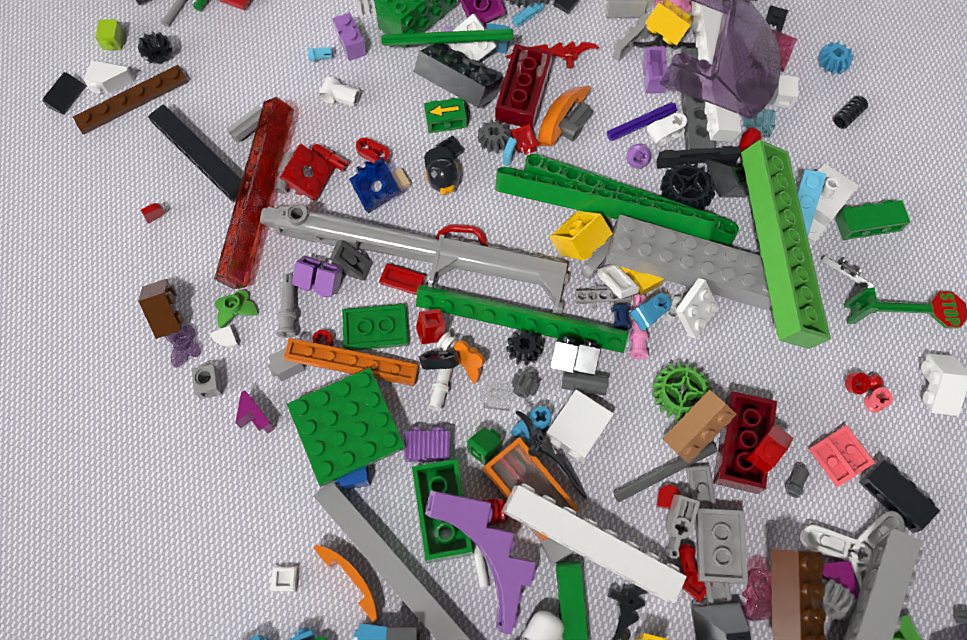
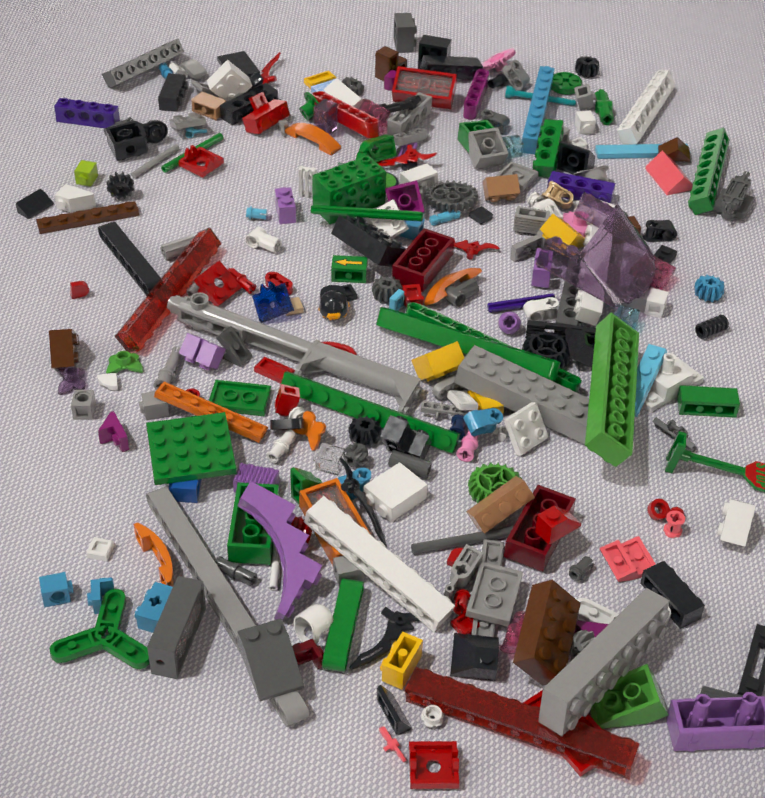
camera: 10 degrees right, 25 degrees down
none -> dark grey pin [215,556,257,586]

